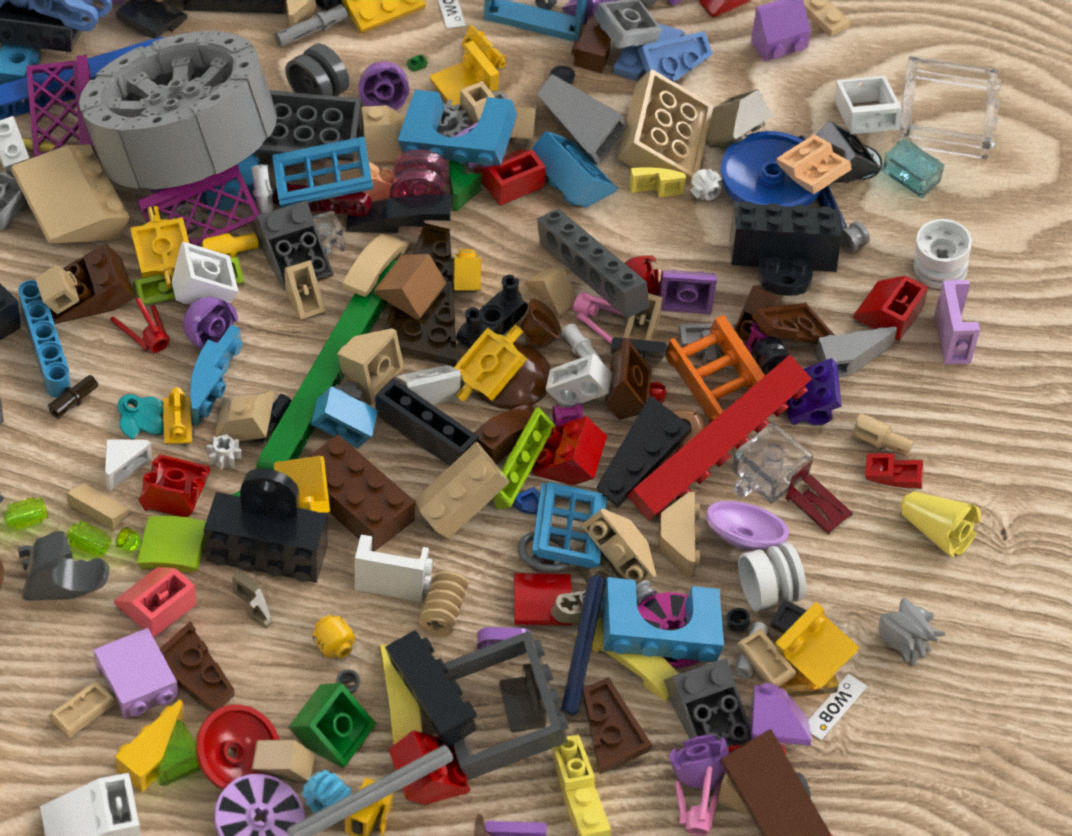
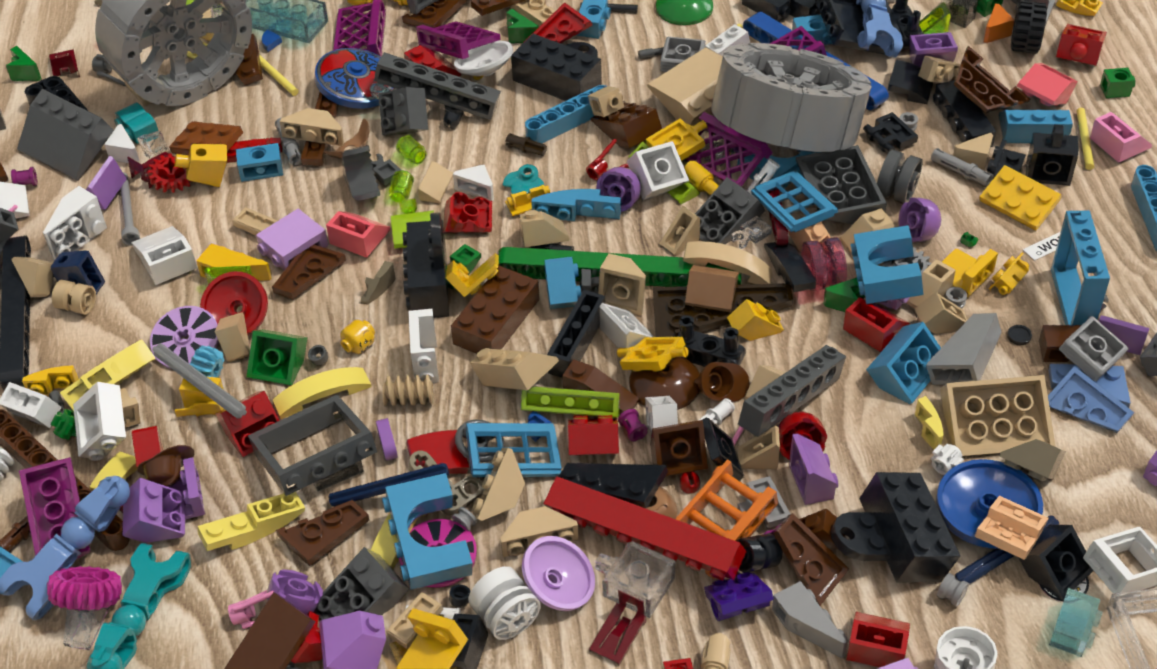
camera: 80 degrees right, 5 degrees down
white gear [207,434,242,470] -> none
black brick [385,629,477,747] -> none

